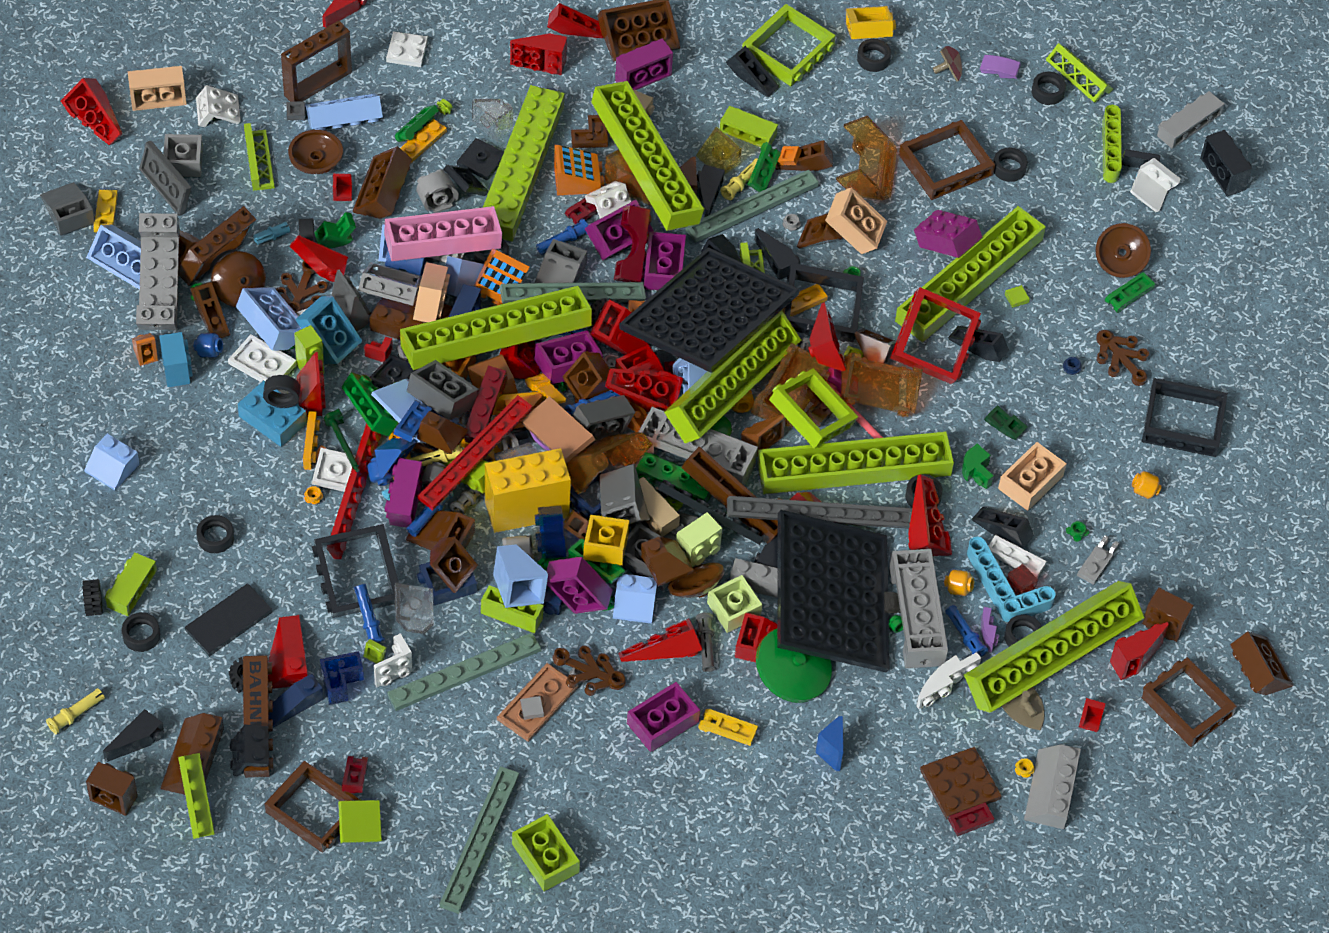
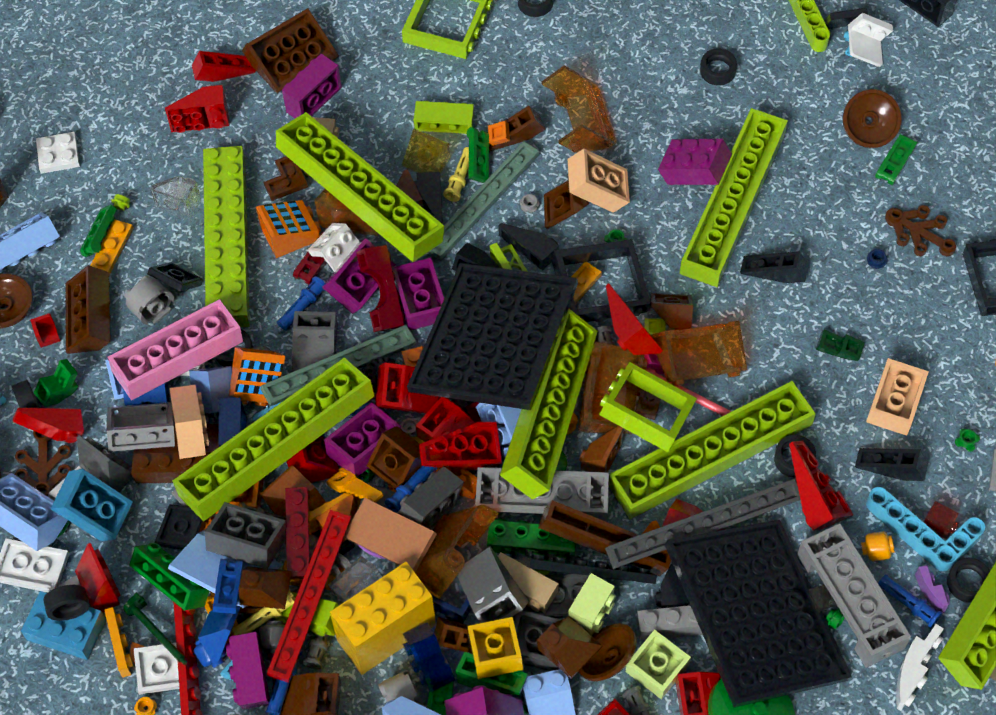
camera: 15 degrees left, 5 degrees up
lime brick [294,325,324,374] -> none
red panel [364,336,393,362] -> none
black plate [457,138,504,180] -> none
black slope [725,45,779,97] -> none
red window [890,287,981,384] -> none
reddish brown window [899,120,995,201] -> none
green brick [962,443,994,490] -> none
white plate [988,535,1047,579] -> none
lime tile [1005,285,1030,308] -> none

